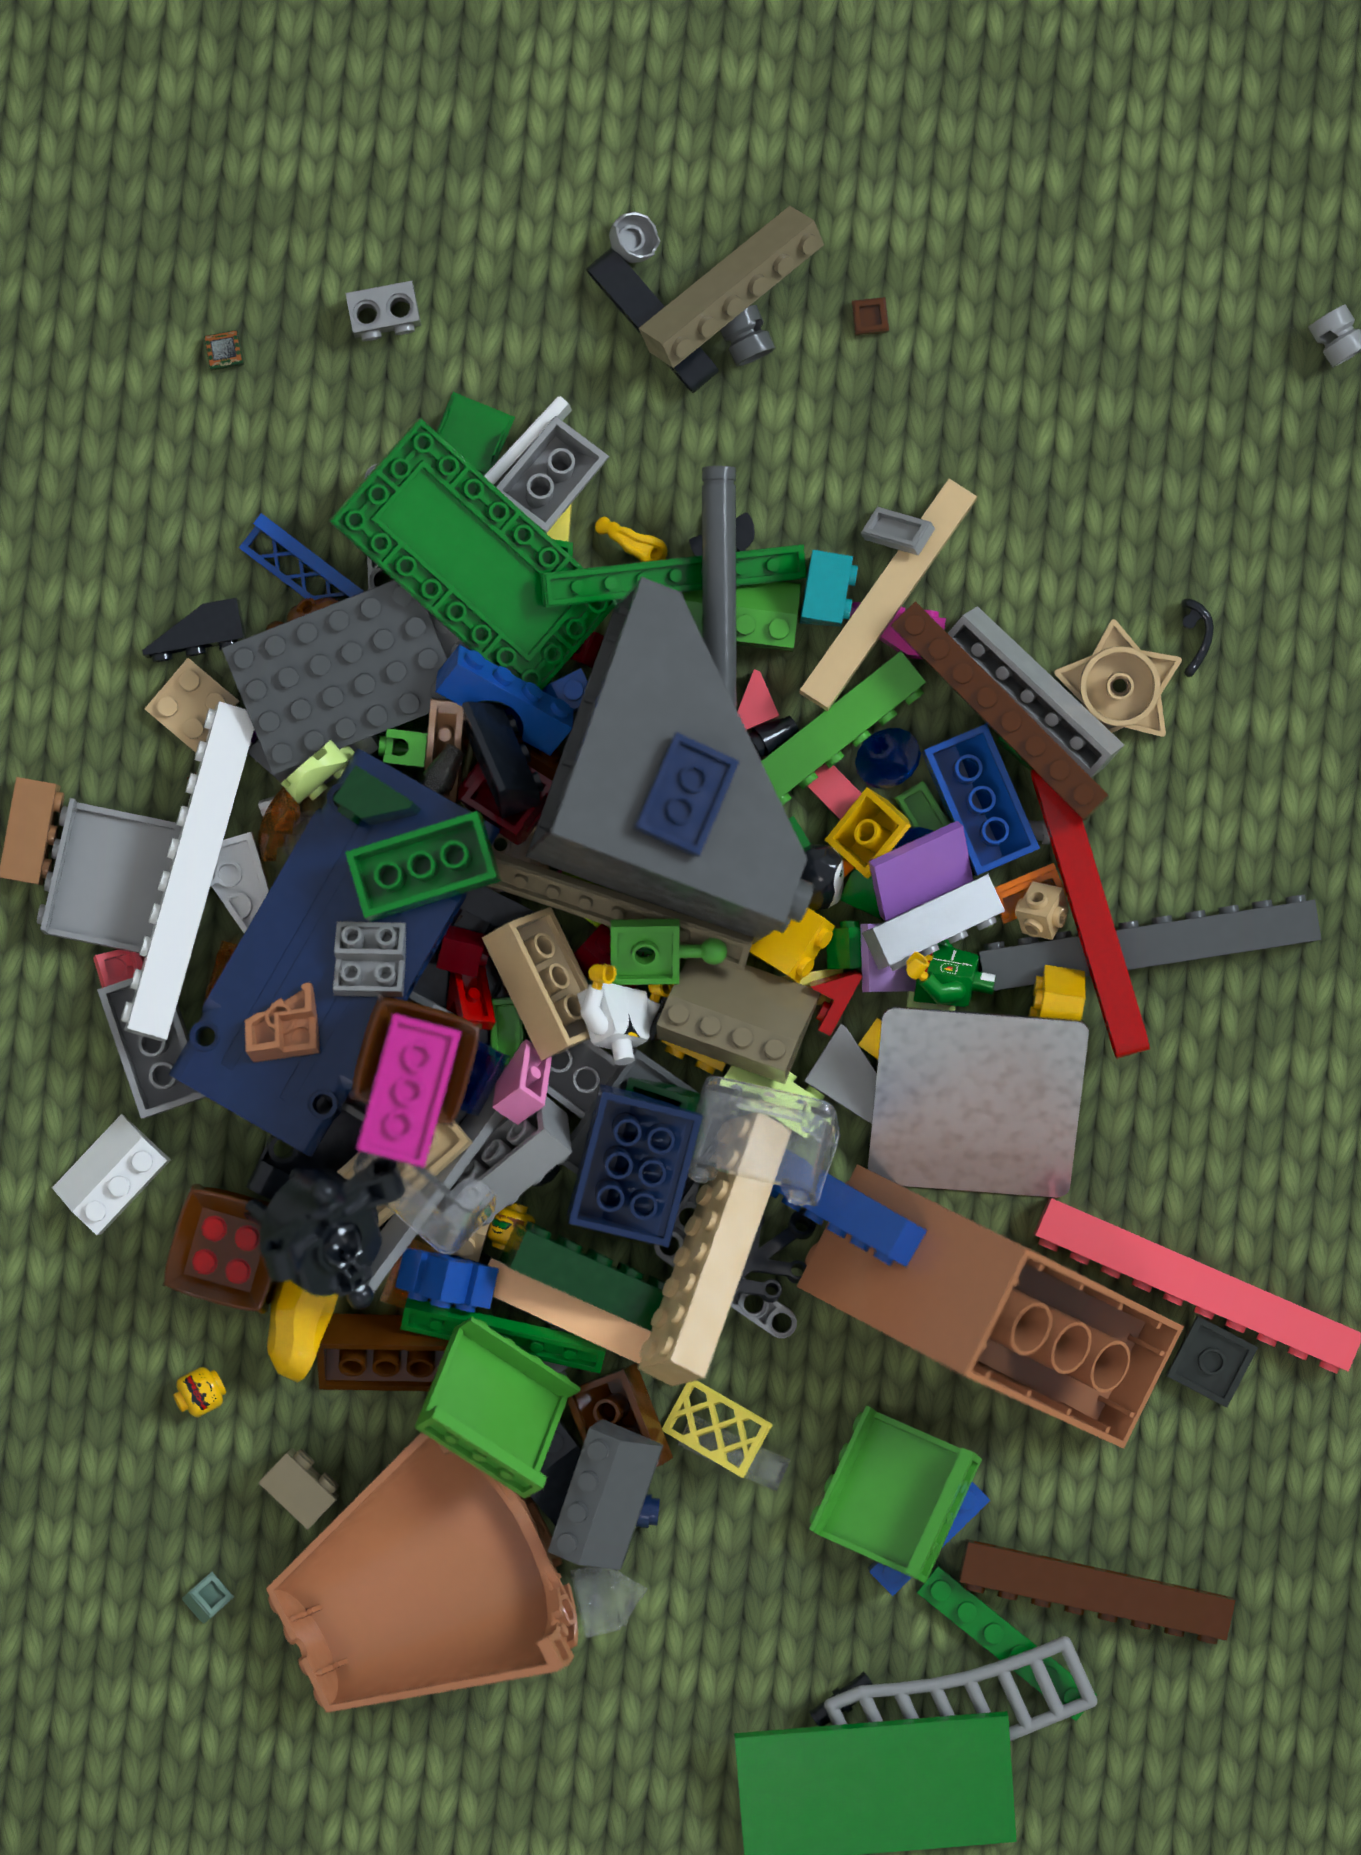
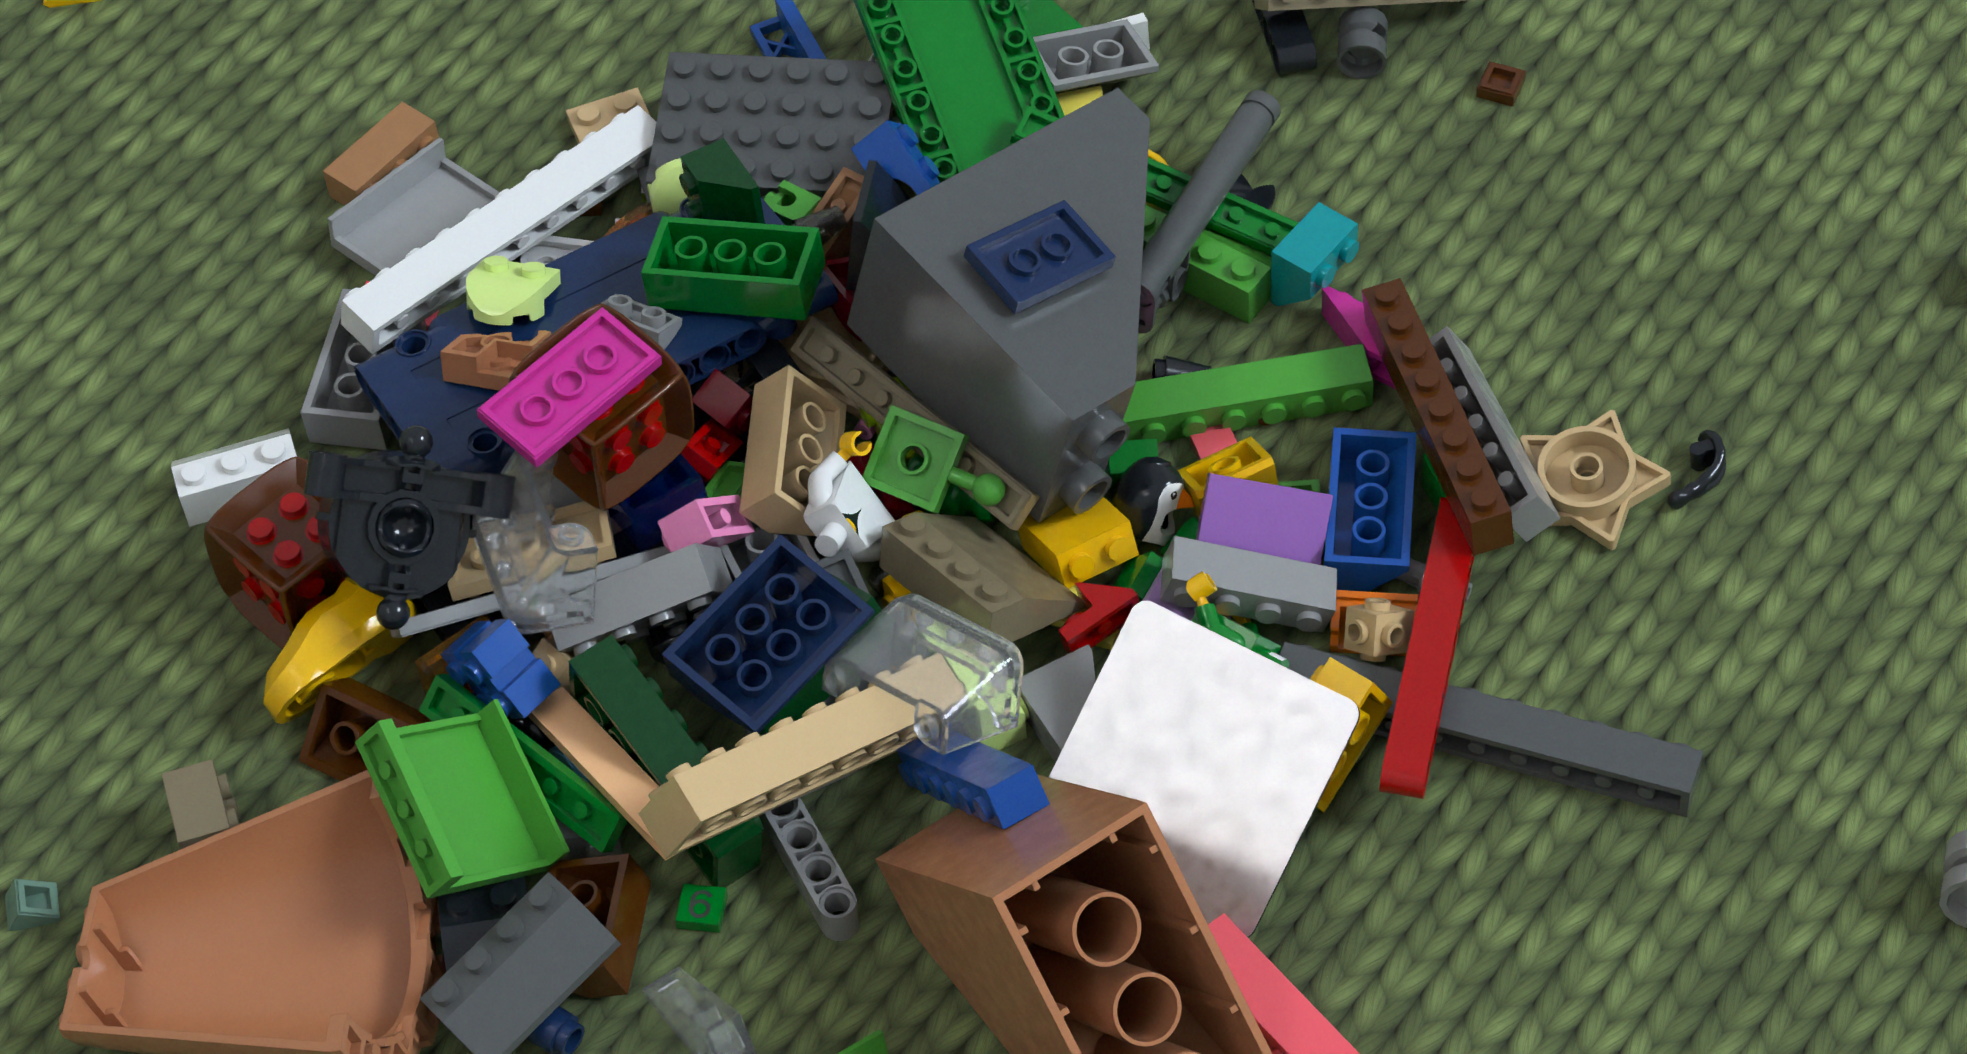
camera: 30 degrees right, 35 degrees down
black slope [142,598,246,662] -> none
yellow head [173,1367,226,1417] -> none
light yellow window [662,1380,772,1478] -> none
black plant [733,1209,817,1303] -> none
coral slope [737,669,779,732] -> none
tan tile [799,479,977,712] -> none
clear blue piece [855,728,921,788] -> none
light grey tile [861,507,935,556] -> none
none -> yellowish green slope [466,256,561,325]

